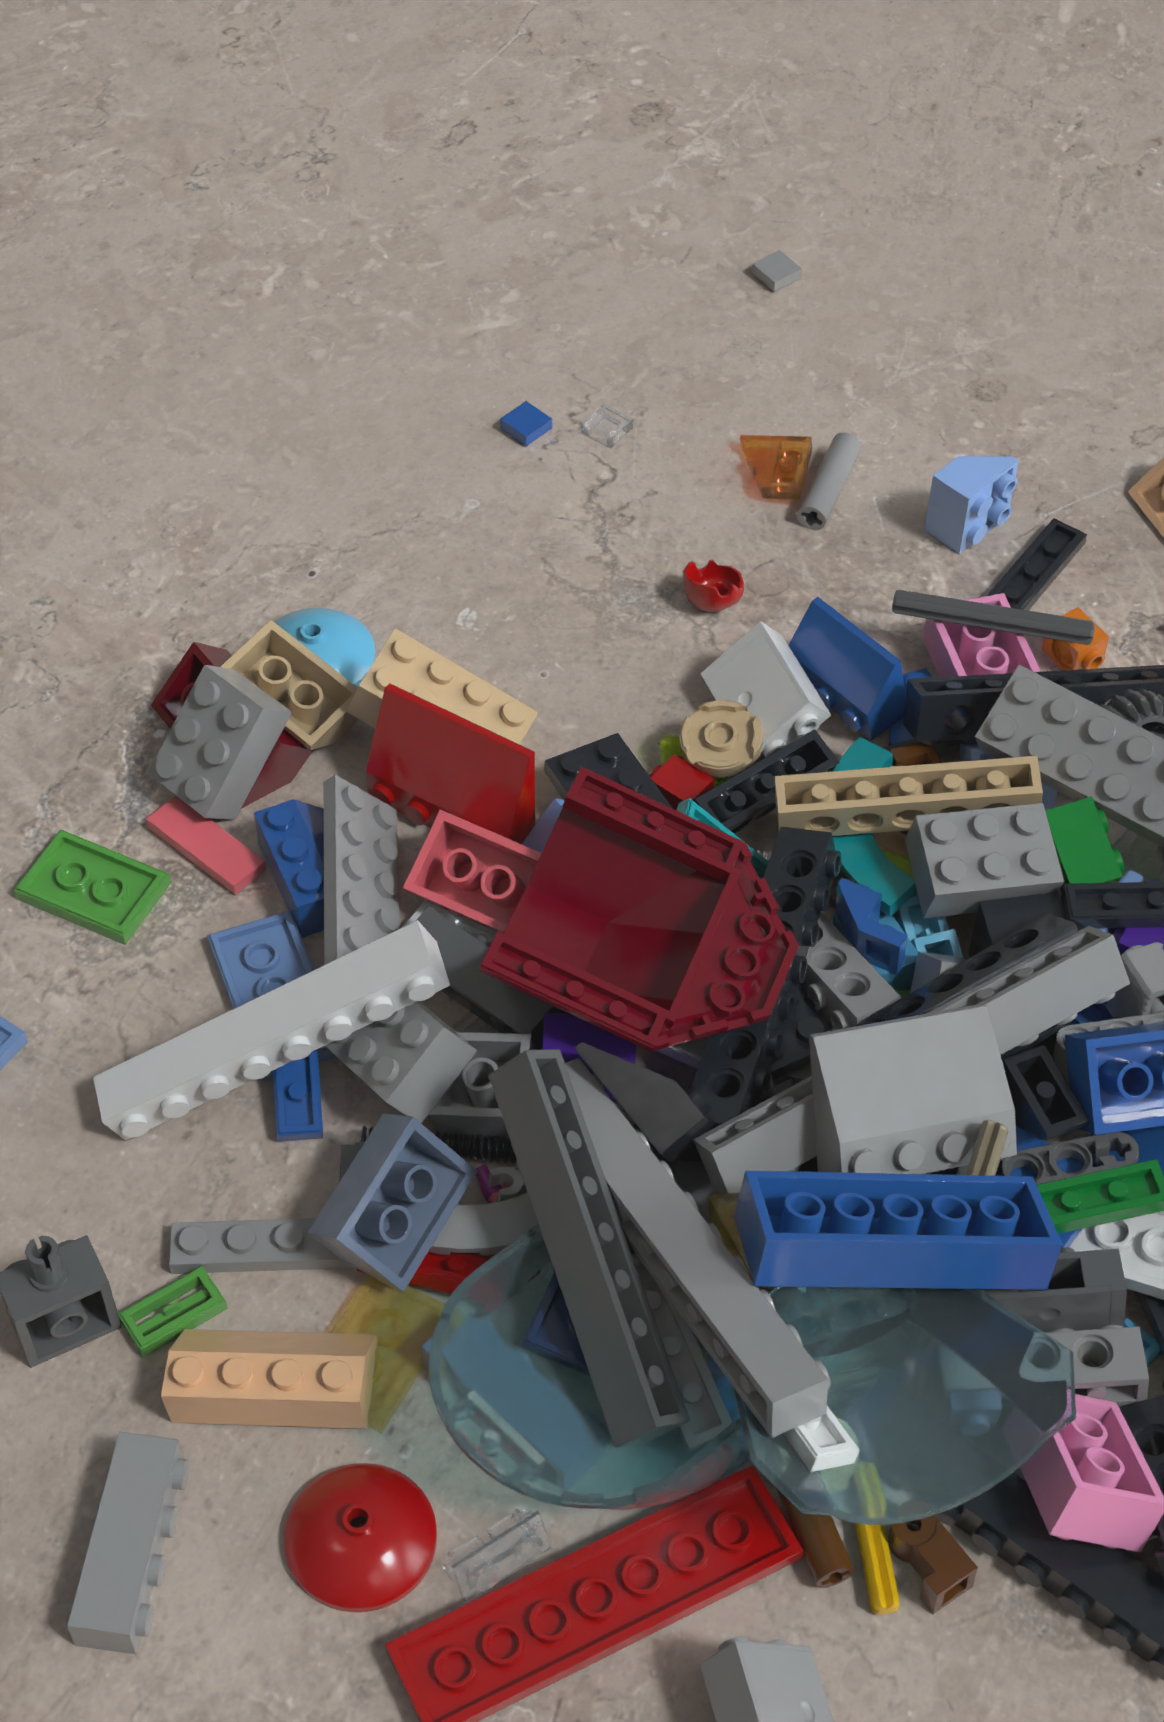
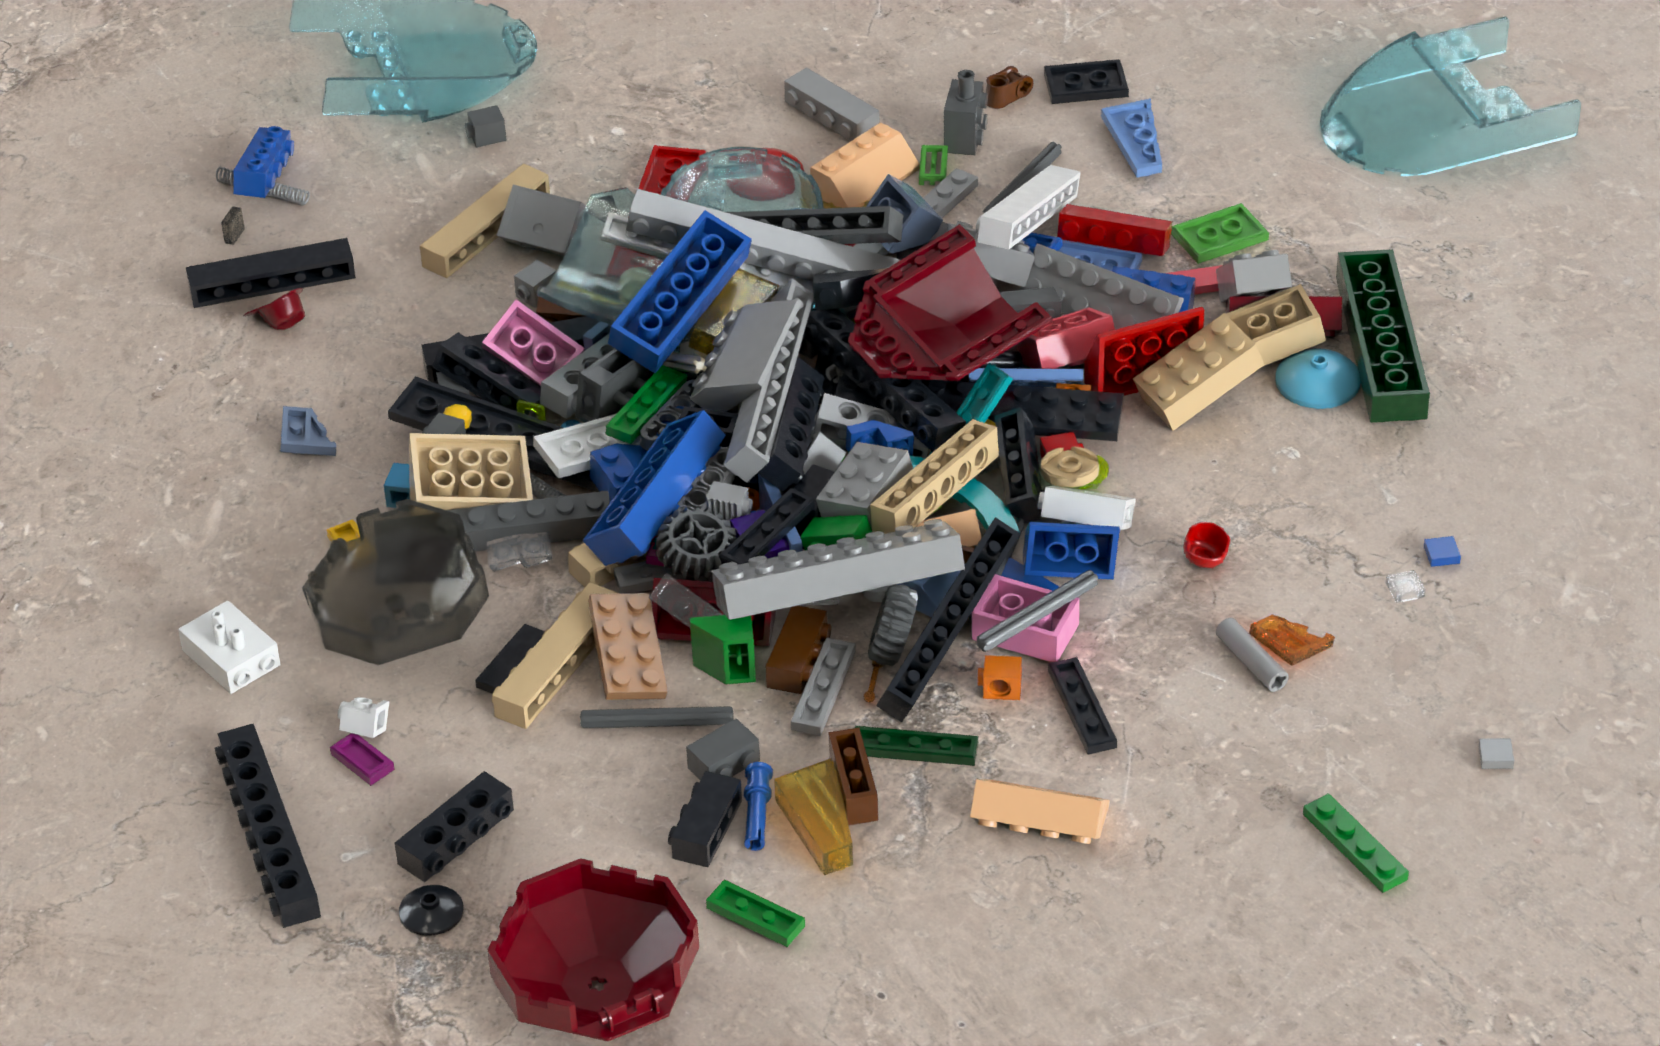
camera: 130 degrees right, 10 degrees down
light blue slope [924,456,1019,554] -> none
none -> light grey brick [514,260,558,308]
none -> dark grey axle [983,142,1062,213]
none -> red brick [1057,204,1173,257]
none -> green plate [1303,793,1409,893]
none -> dark green brick [1336,249,1430,423]

